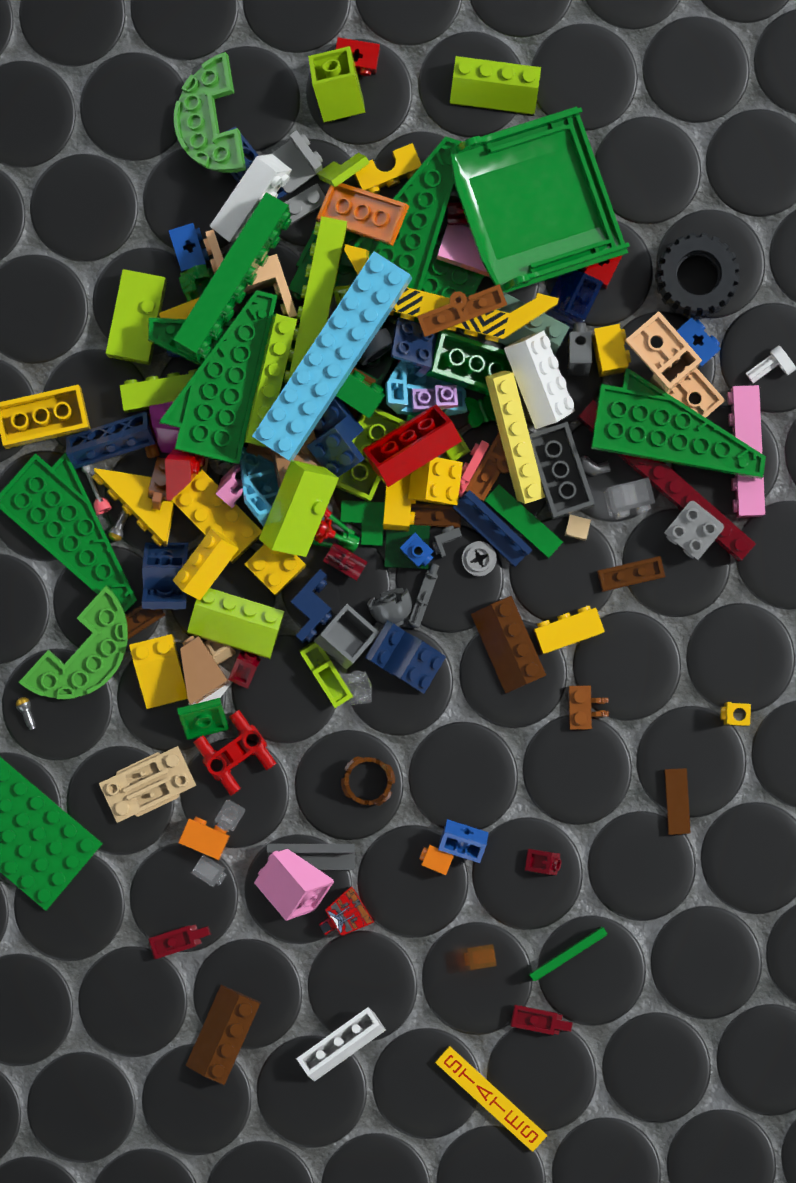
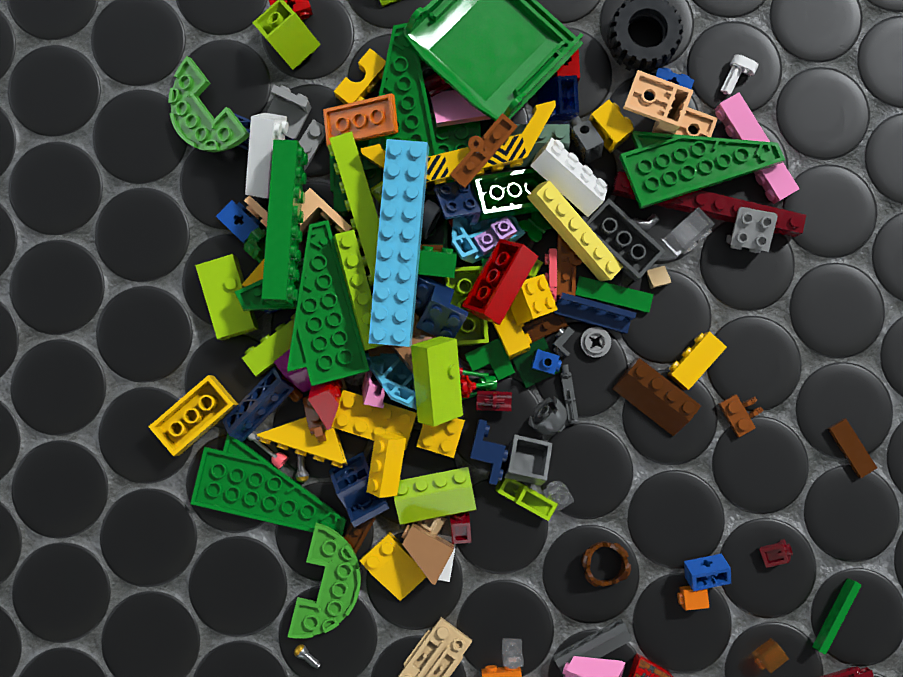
camera: 25 degrees left, 0 degrees up
green tile [177,698,229,740] -> none
red piece [193,710,277,796] -> none
lime tile [317,153,369,187] -> none
dark blue bracket [365,620,446,694] -> none
reddish brown tile [597,556,666,592] -> none
yellow bracket [721,702,751,726] -> none

